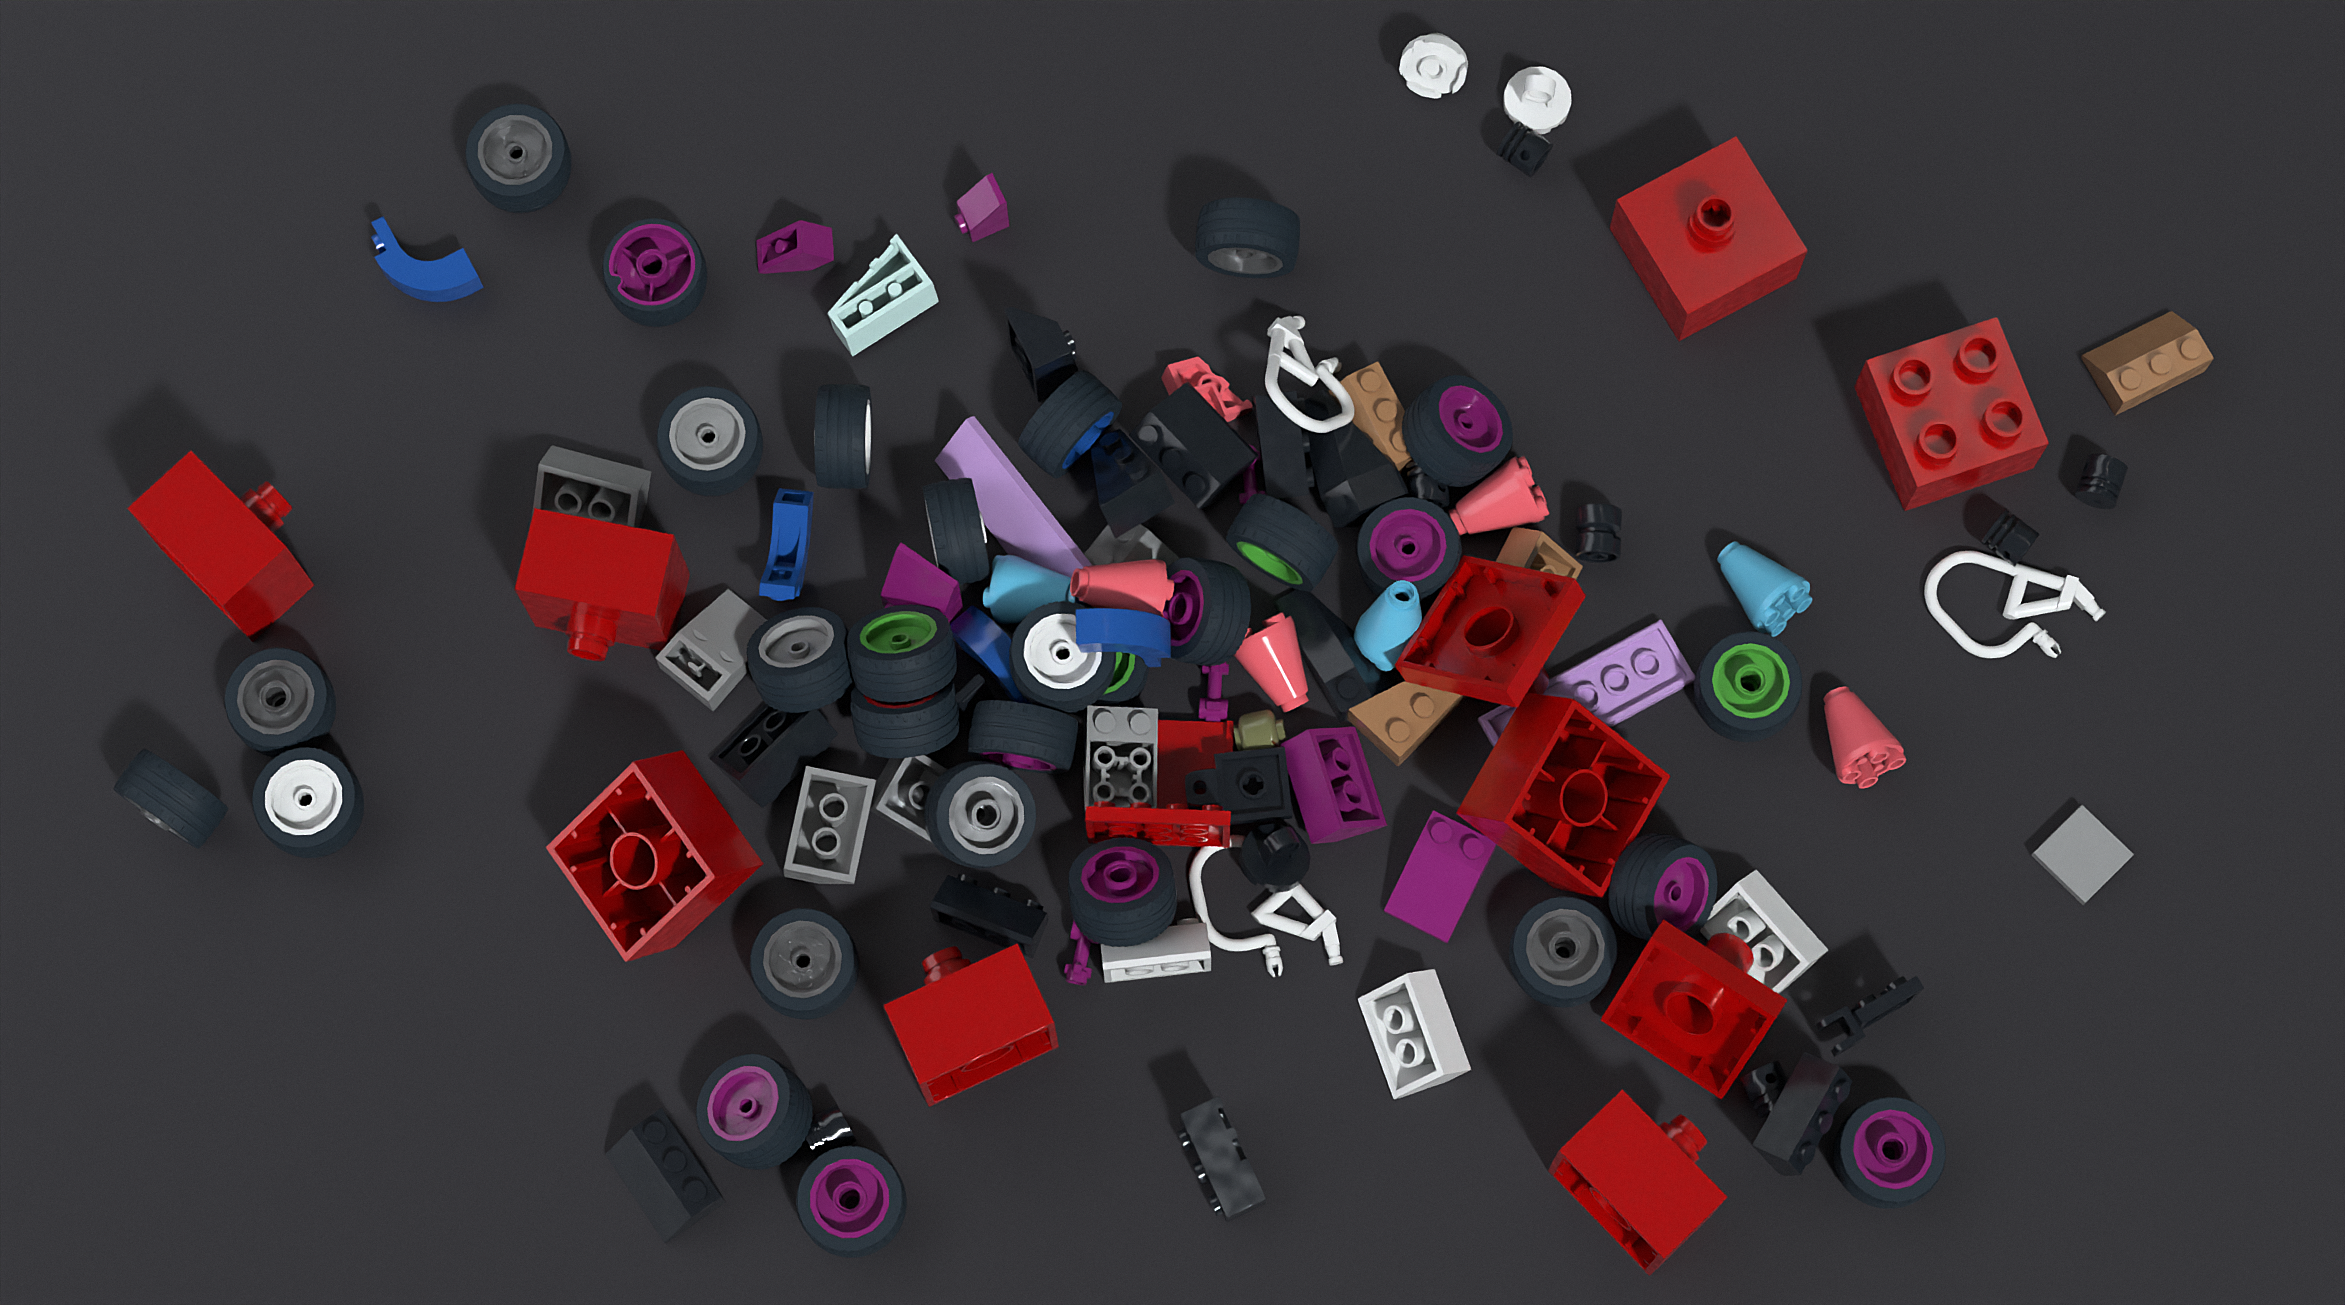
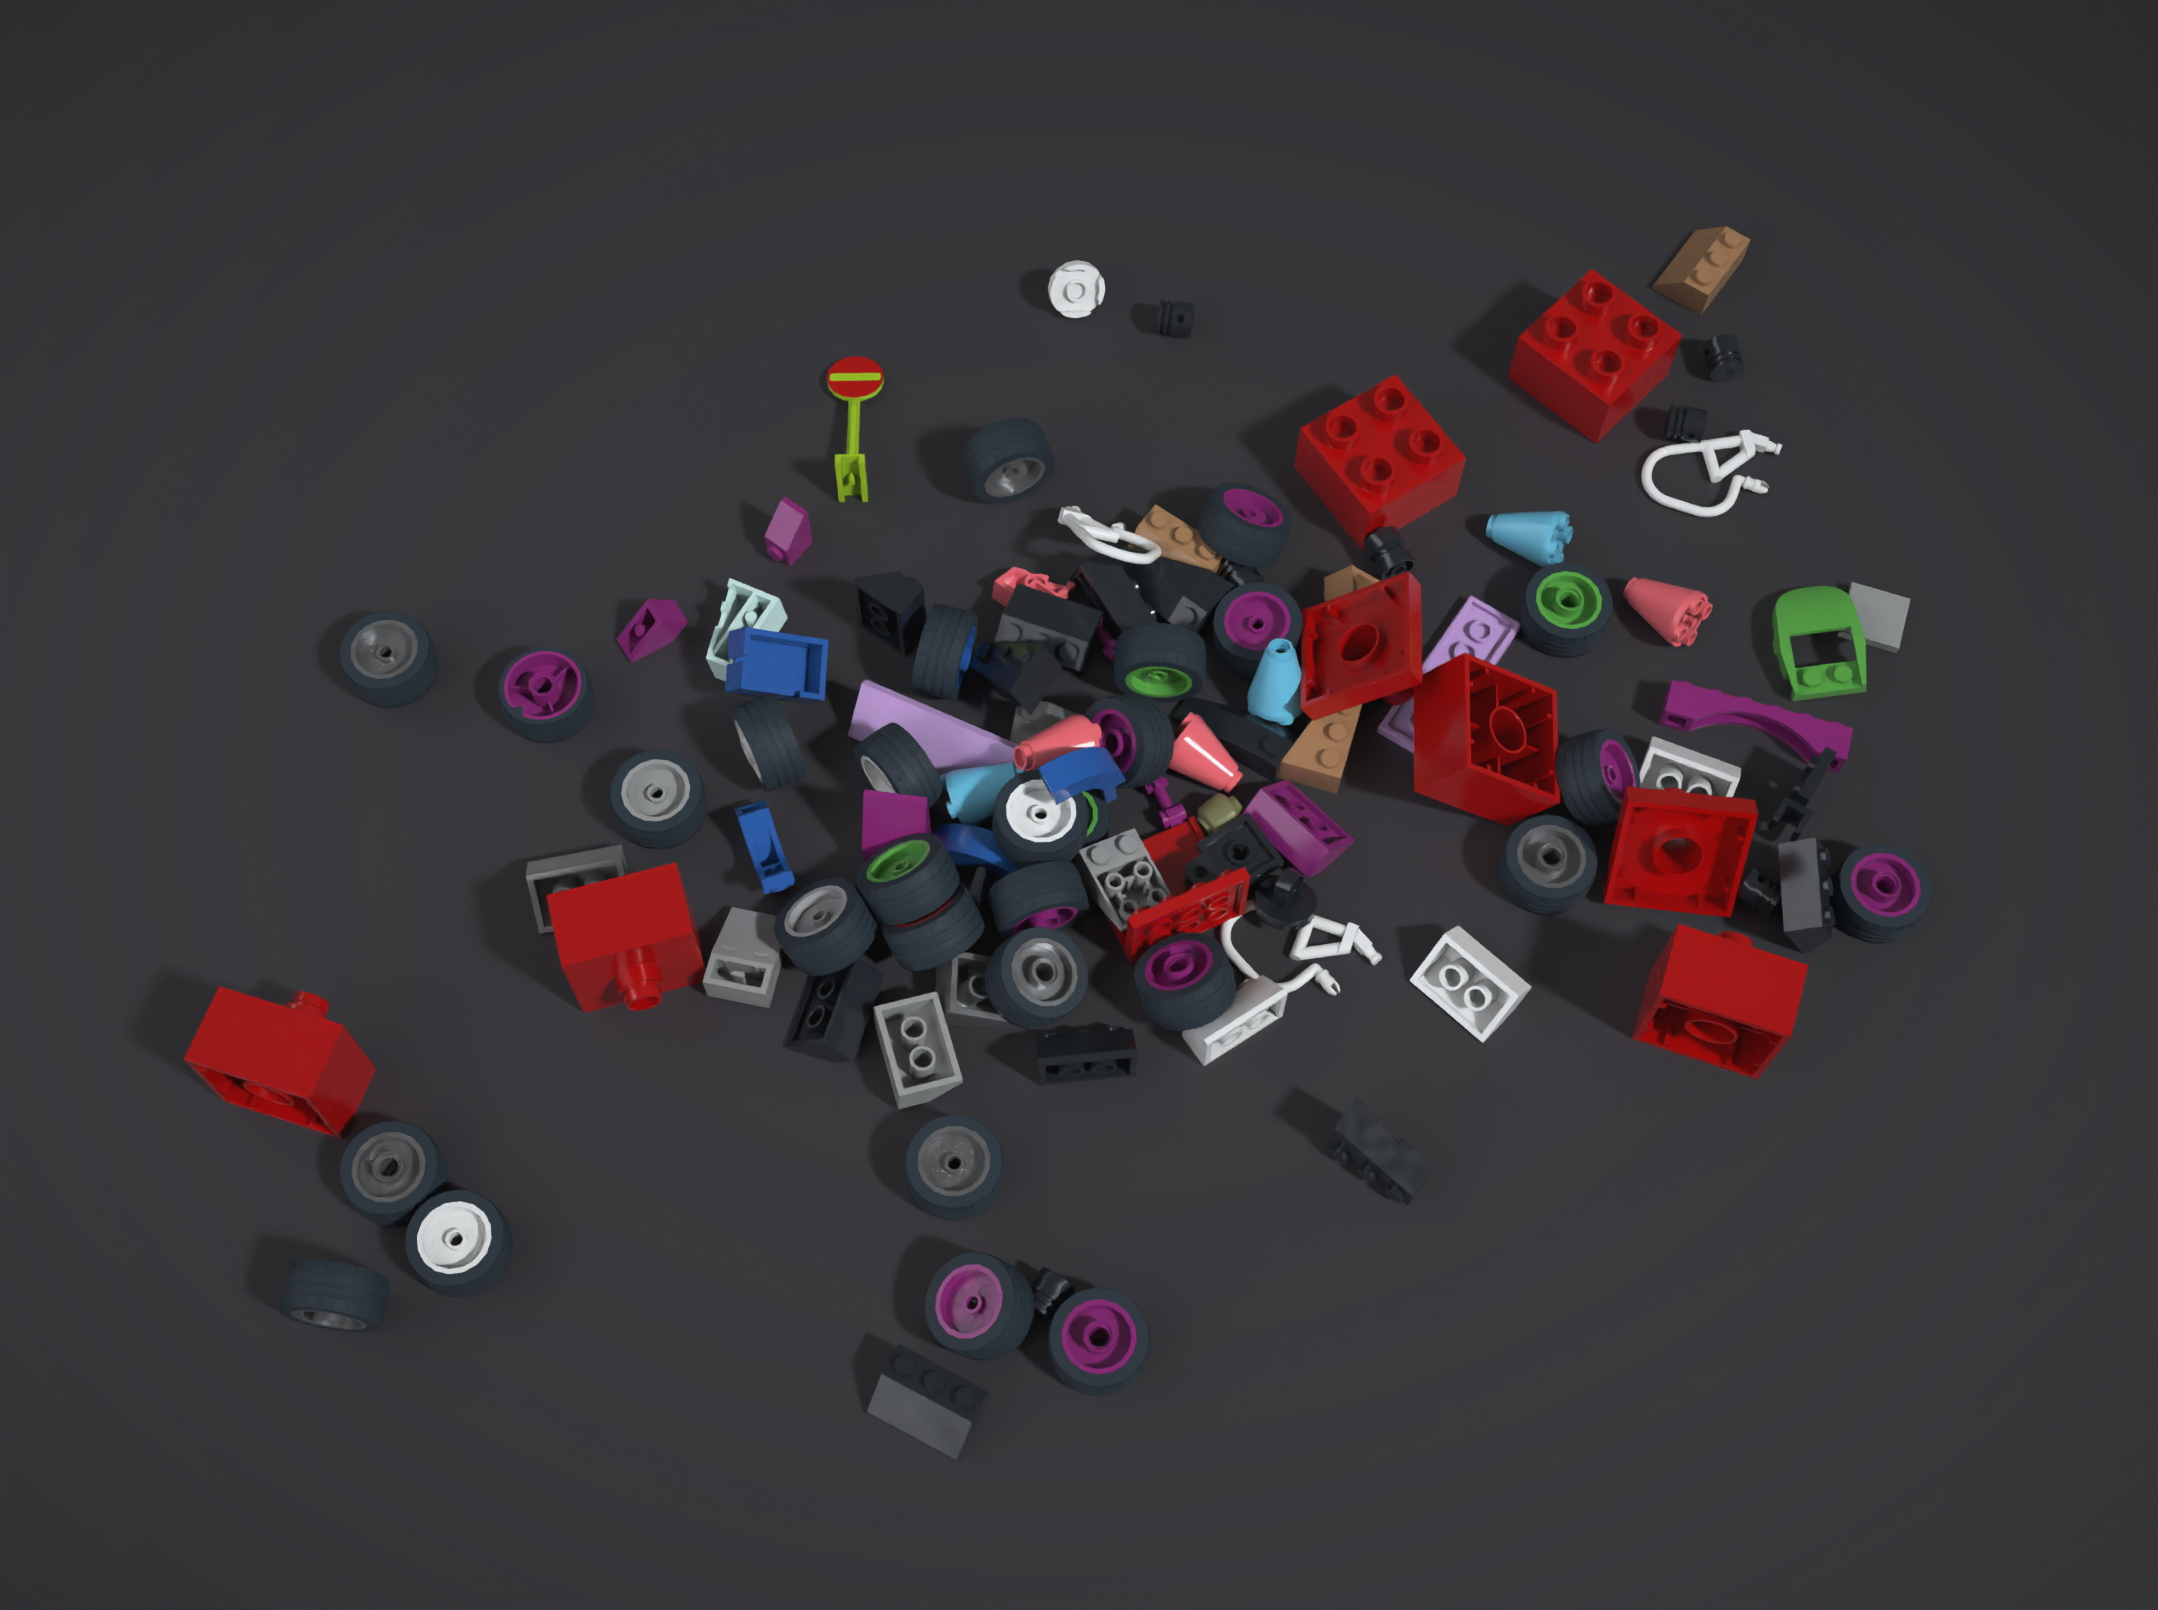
camera: 30 degrees left, 10 degrees down
blue arch [371,216,484,302] -> none
red brick [546,750,764,962] -> none
red brick [884,943,1059,1107] -> none
magenta bar [1064,921,1099,986] -> none
magenta slope [1384,810,1497,944] -> none
coral cone [1449,456,1550,536] -> none
white tile [1503,67,1571,134] -> none
red brick [1609,136,1808,341] -> none
none -> blue piece [725,627,829,704]
none -> lime piece [827,356,884,503]
none -> red brick [1294,374,1466,551]
none -> magenta arch [1658,680,1853,773]
none -> bright green slope [1772,586,1867,701]

